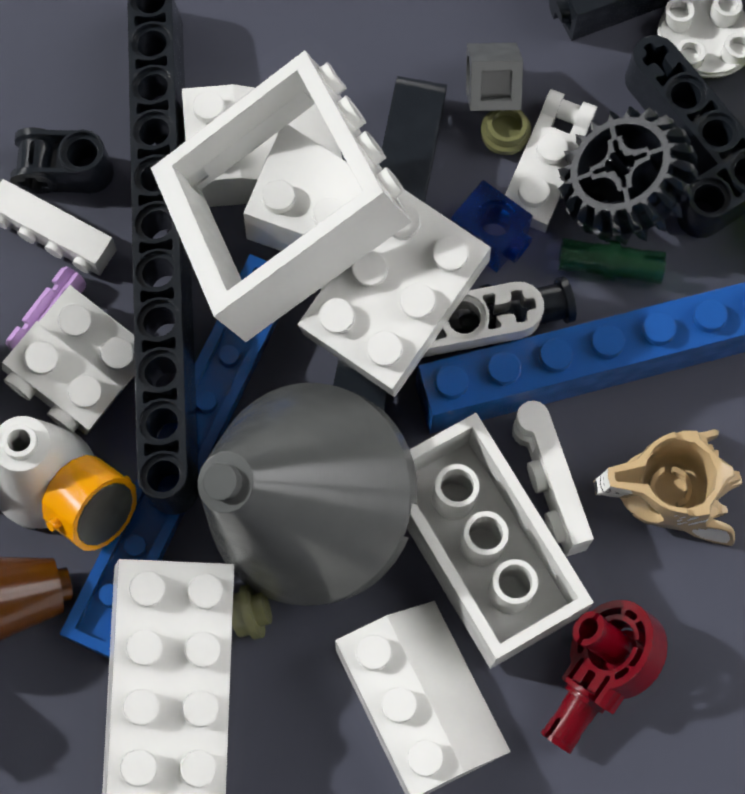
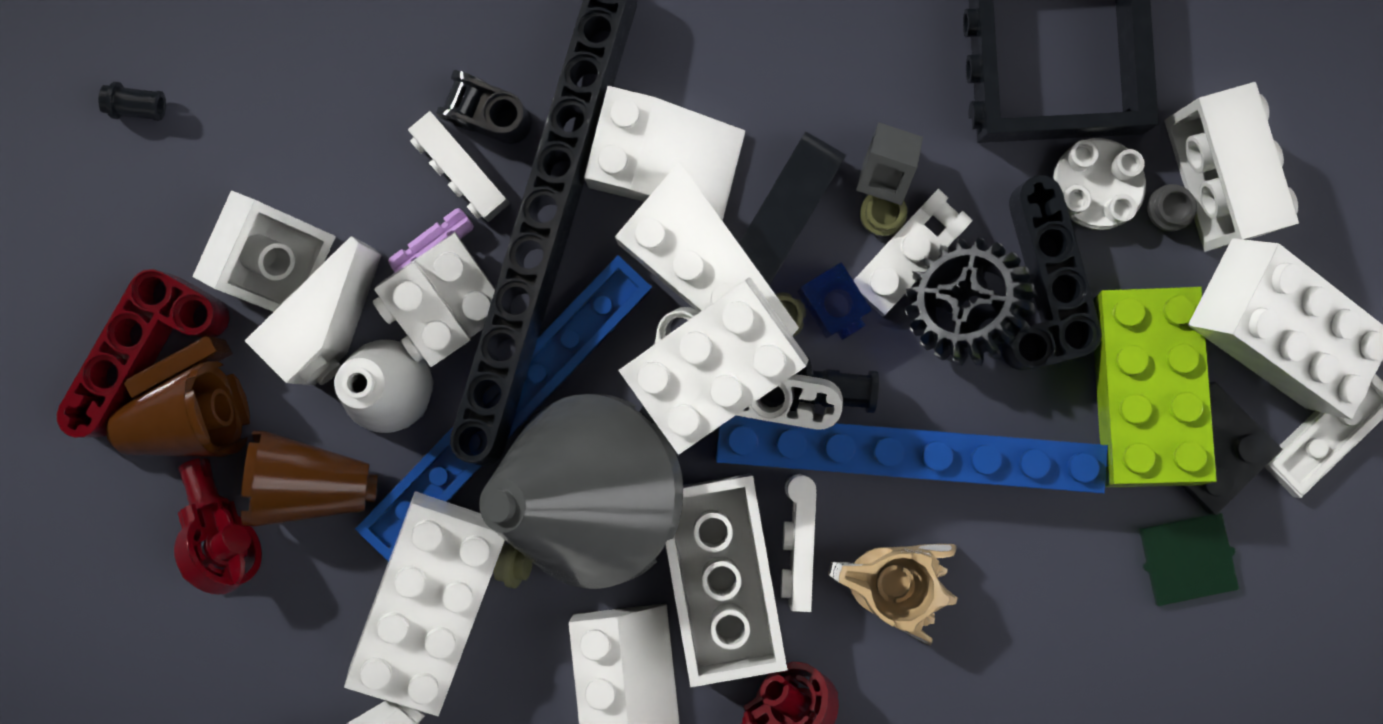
camera: 25 degrees right, 15 degrees up
light orange piece [42,455,137,551] -> none
white window [151,50,411,342] -> none
clear green pin [558,238,666,284] -> none

